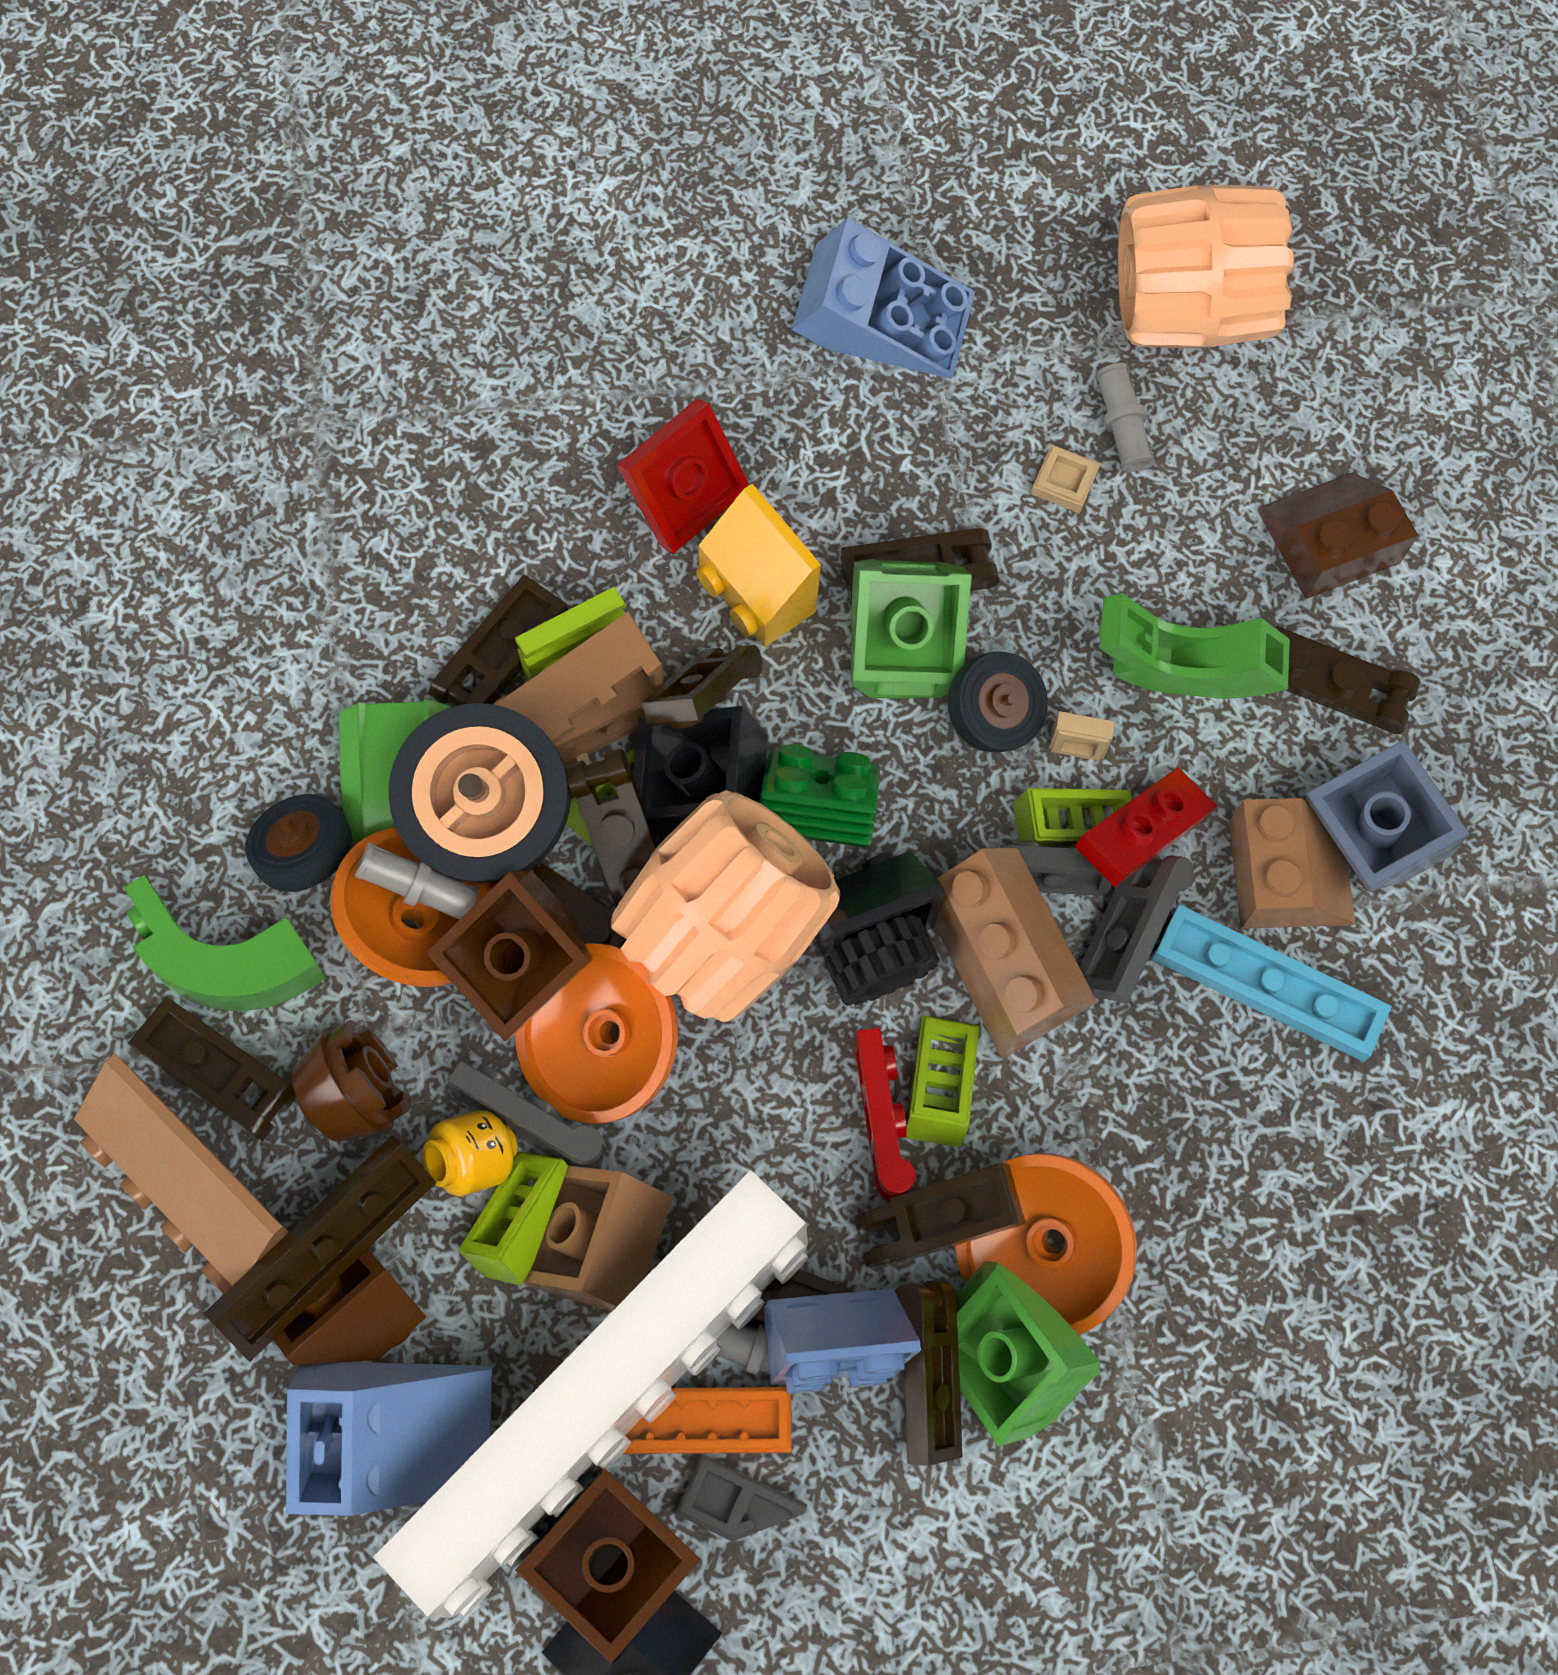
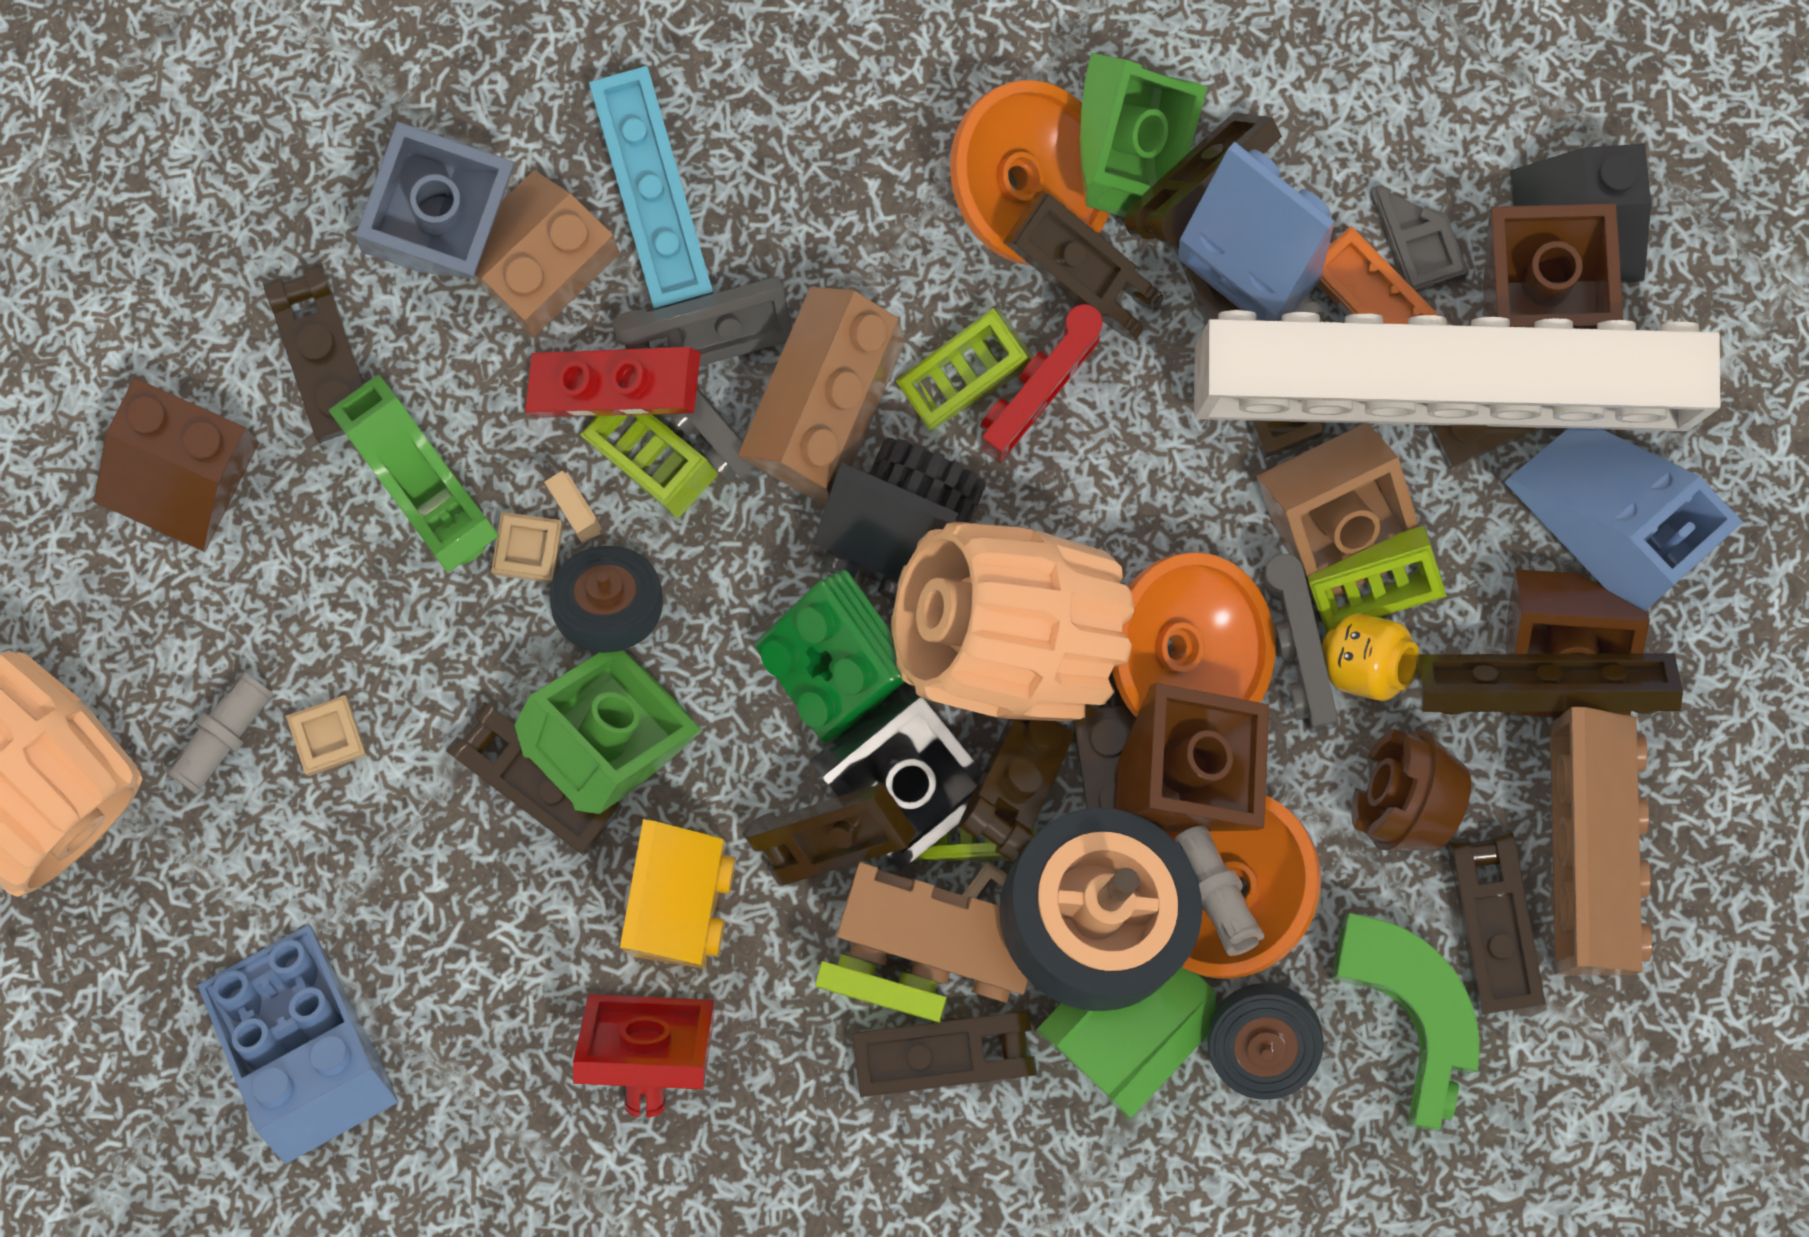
camera: 125 degrees left, 10 degrees up
none -> tan tile [491,512,564,583]

